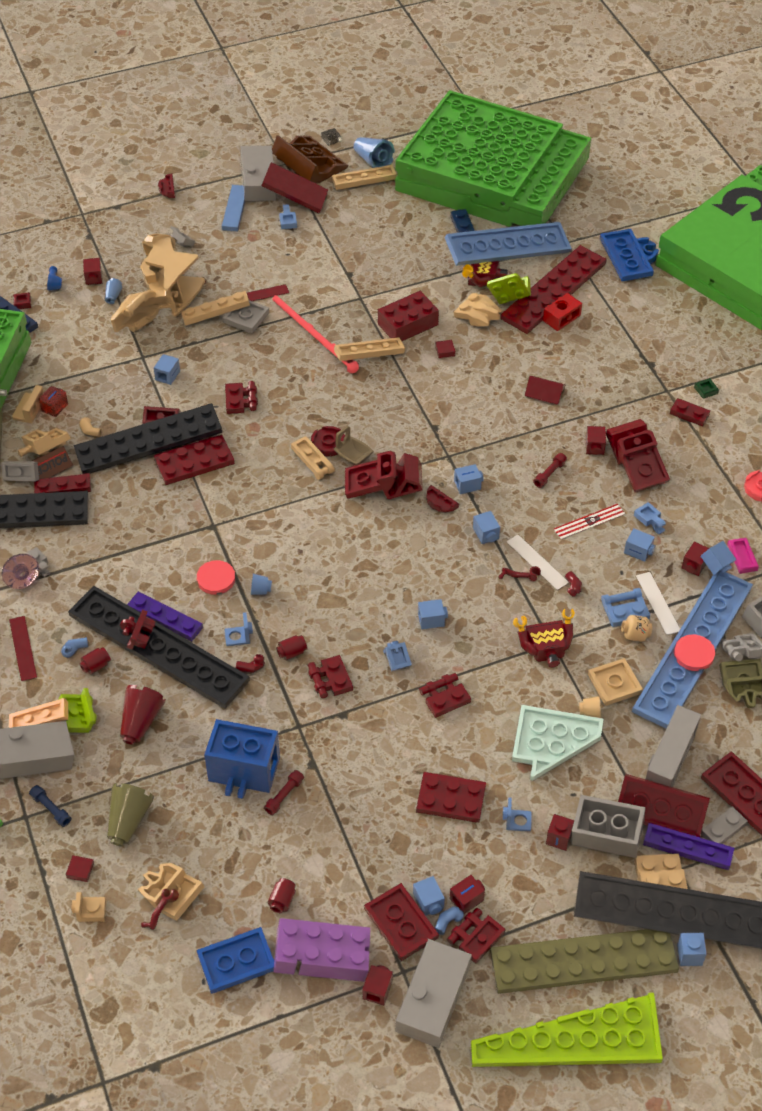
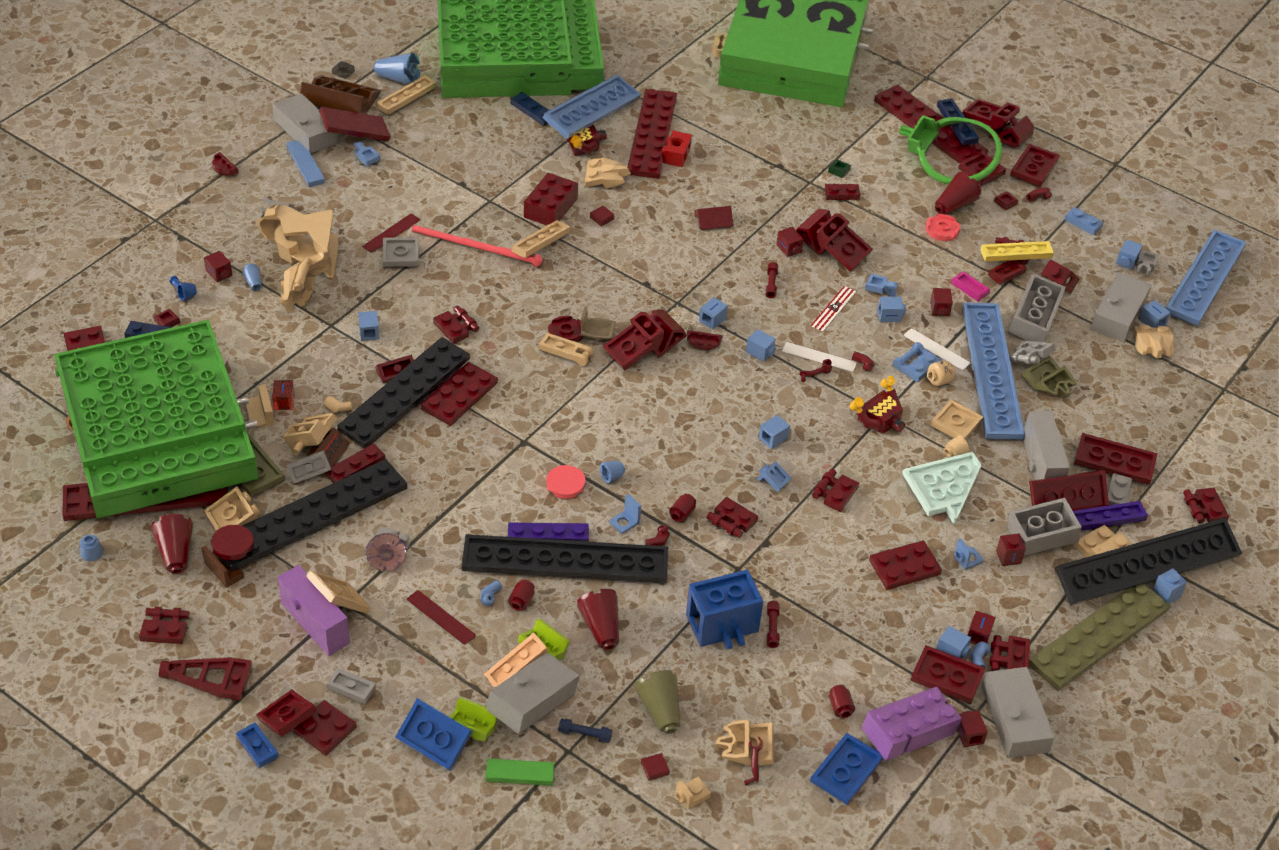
camera: 35 degrees left, 5 degrees down
dark red hips [120,609,156,650] -> none
tan plate [181,291,250,326] -> none
lime wing [471,993,663,1067] -> none
lime bracket [487,273,531,304] -> none
blue plate [600,228,659,282] -> none
coral tile [674,634,715,671] -> none
medium blue brick [701,541,736,575] -> none

